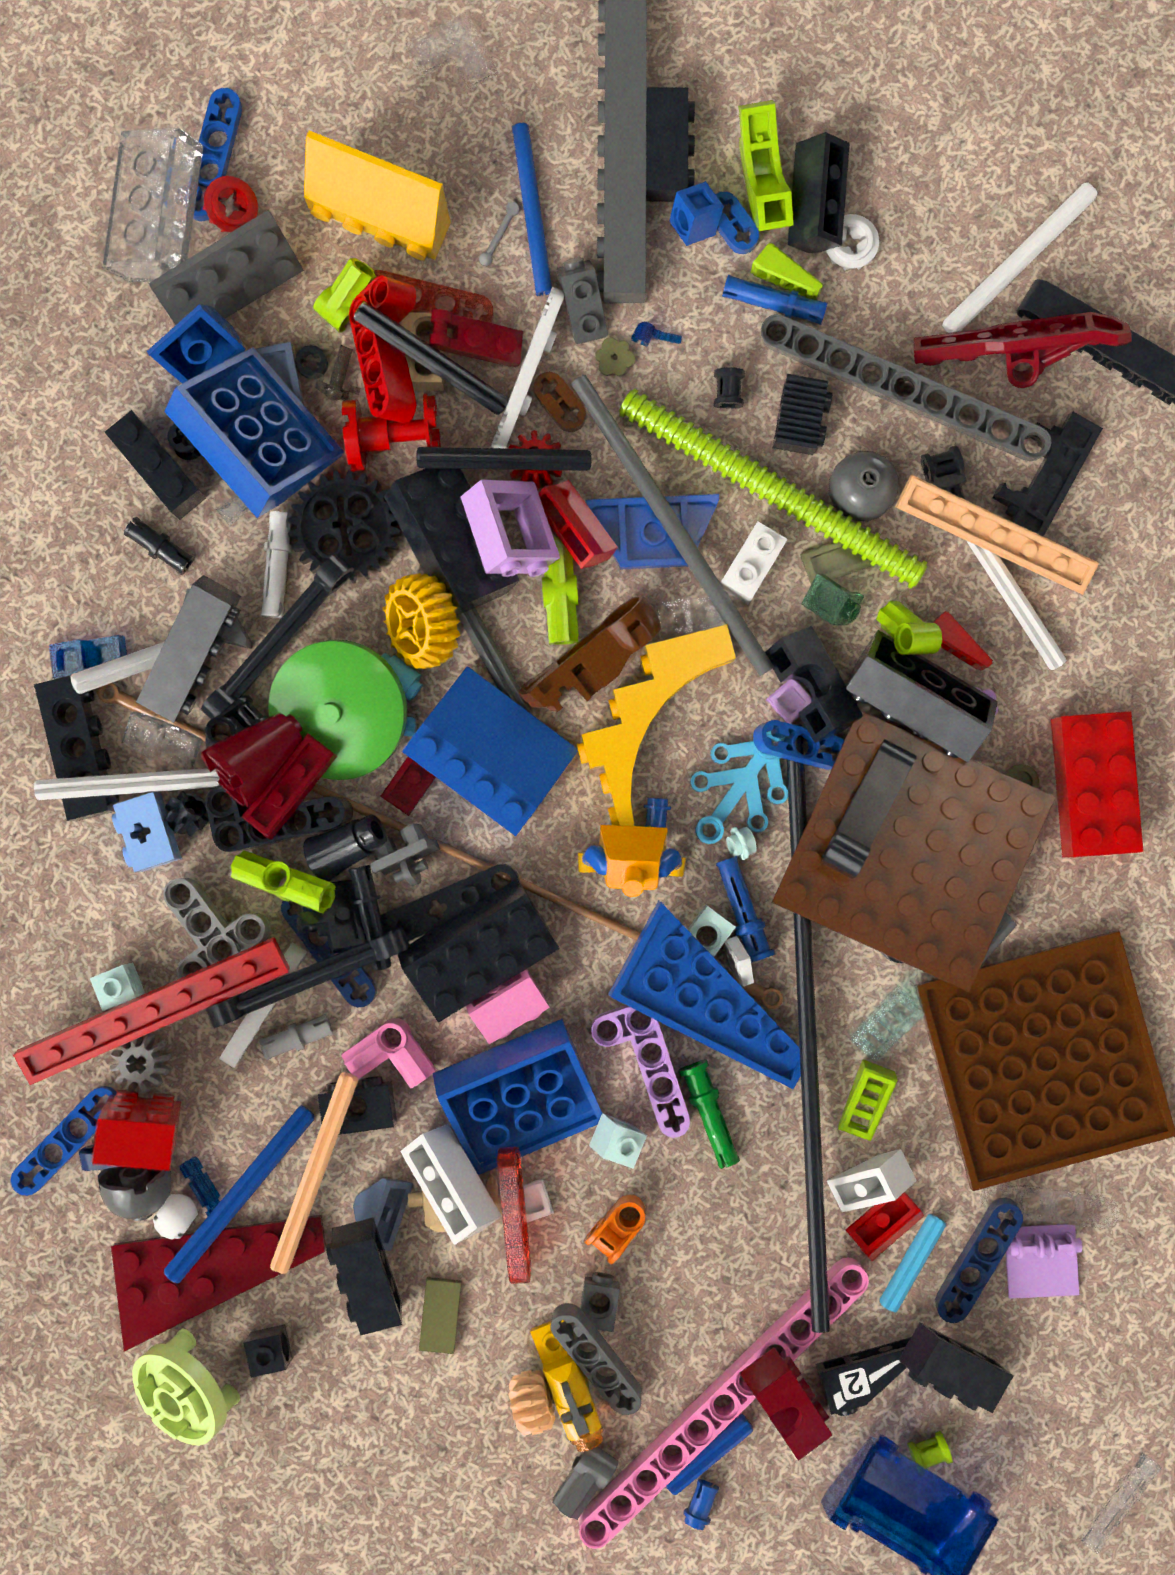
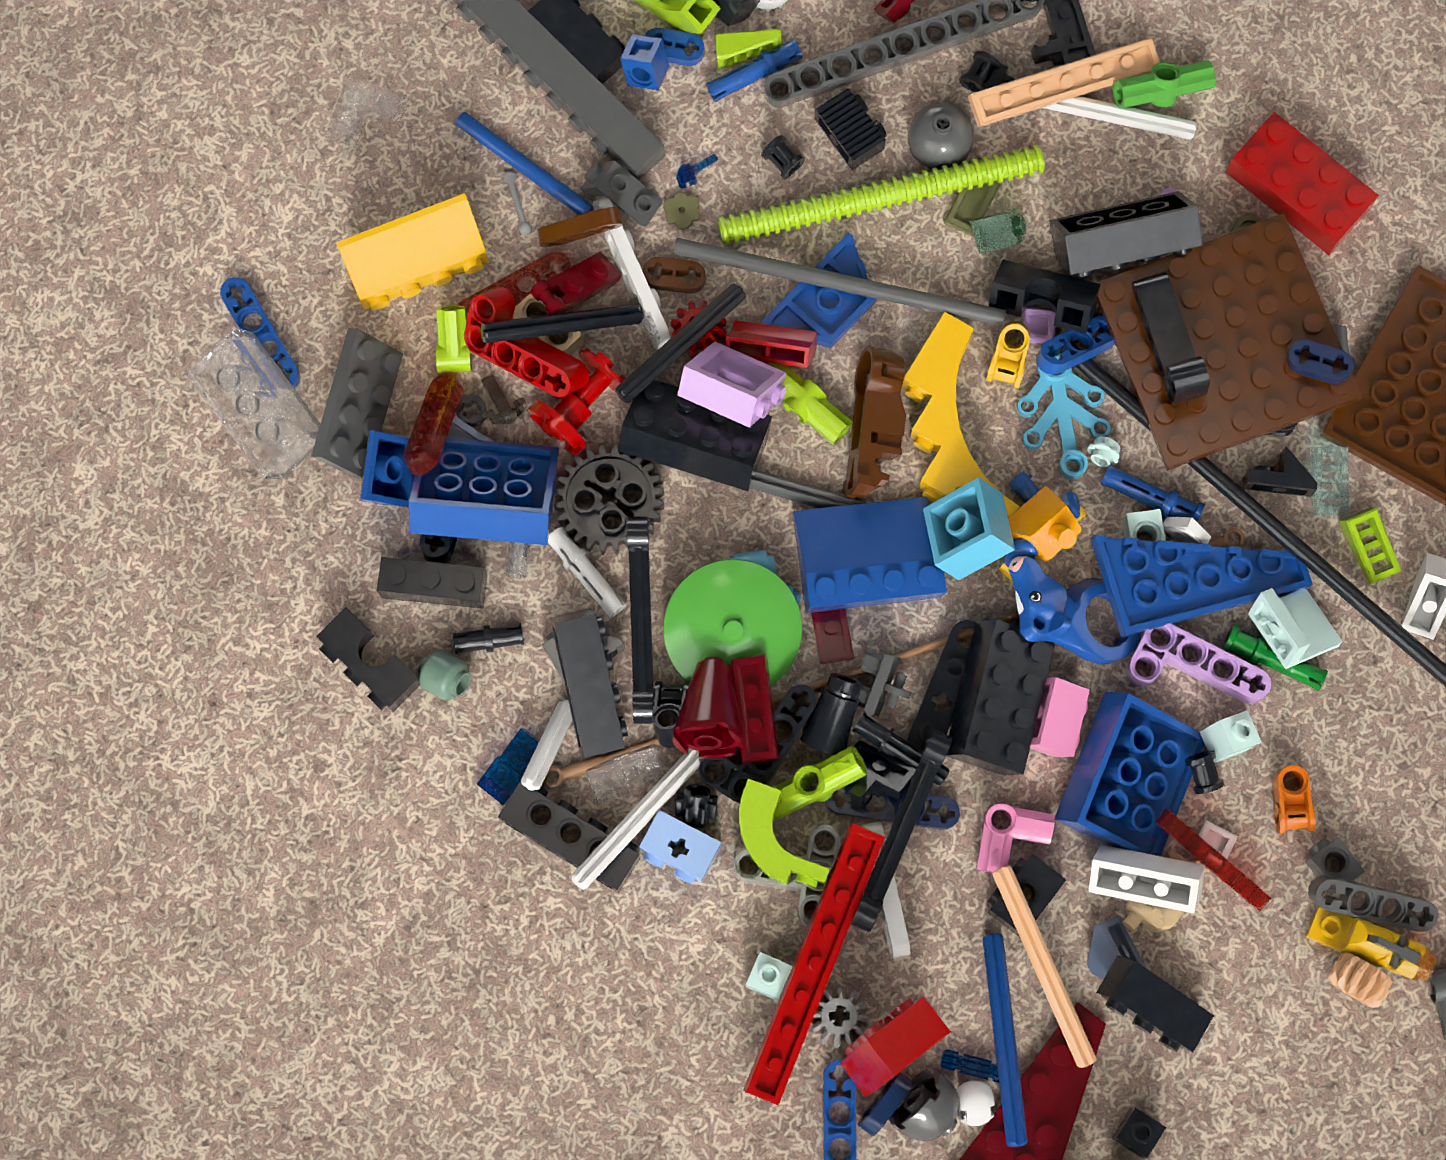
camera: 40 degrees left, 10 degrees down
red gear [203,176,258,233] -> none
light grey pin [259,1014,334,1060] -> none
yellow gear [382,573,461,669] -> none
olive tile [419,1277,462,1354] -> none
white brick [721,521,788,605] -> none
lime piece [876,601,942,655] -> none
red slope [932,611,993,671] -> none
none -> black arch [316,607,420,712]
none -> clear red beam [403,372,464,475]
none -> sand green head [418,650,471,701]
none -> reddish brown beam [537,207,623,247]
none -> lime arch [739,779,830,888]
none -> medium azure brick [923,477,1015,580]
none -> yellow piece [986,321,1030,389]
none -> blue animal [1009,555,1141,664]
none -> bright green piece [1112,60,1216,109]
none -> black bush [1184,751,1225,794]
none -> black slope [1243,447,1318,497]
none -> light aqua bracket [1248,588,1342,669]
none -> dark blue beam [1287,340,1354,385]

